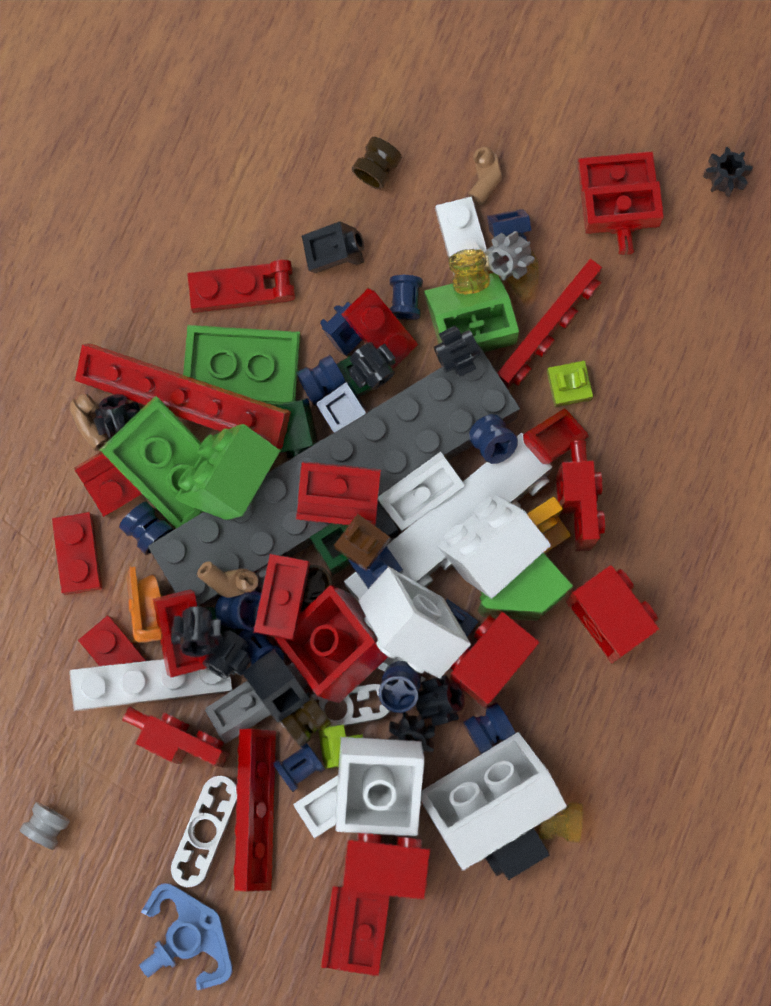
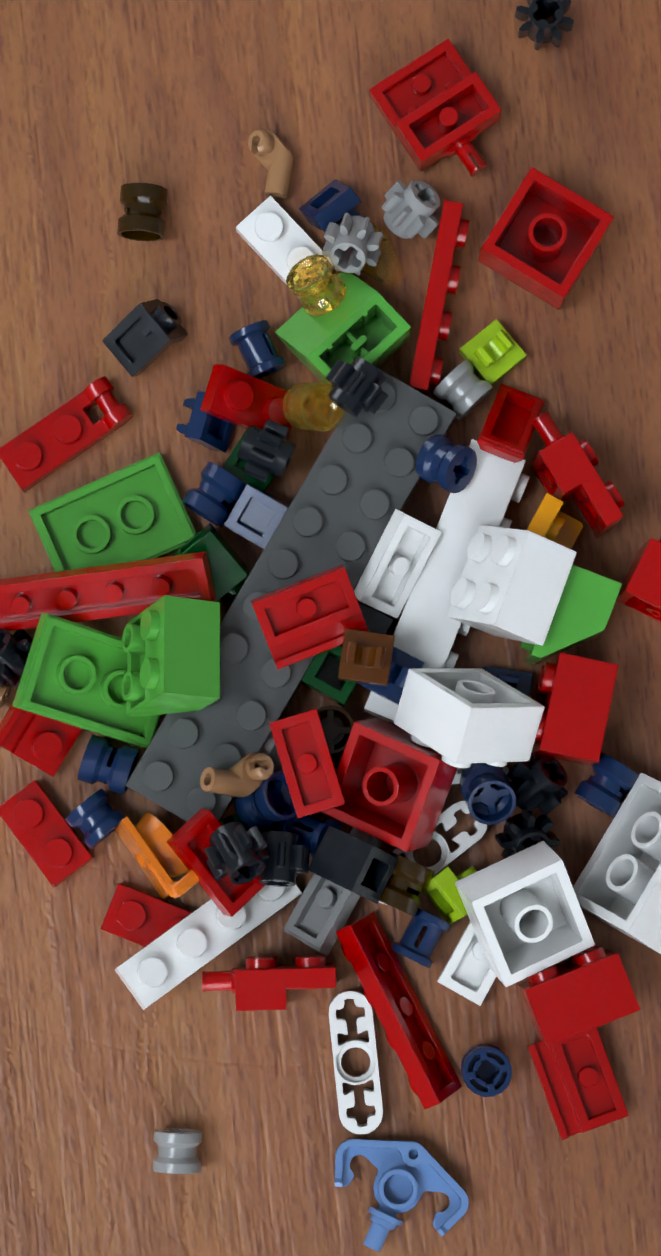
camera: 30 degrees left, 5 degrees up
none -> dark blue wheel [65,788,126,849]
none -> clear yellow wheel [283,382,344,432]
none -> light grey gear [381,180,442,239]
none -> light grey wheel [433,360,494,421]
none -> dark blue wheel [461,1044,512,1097]
none -> red brick [478,167,614,310]

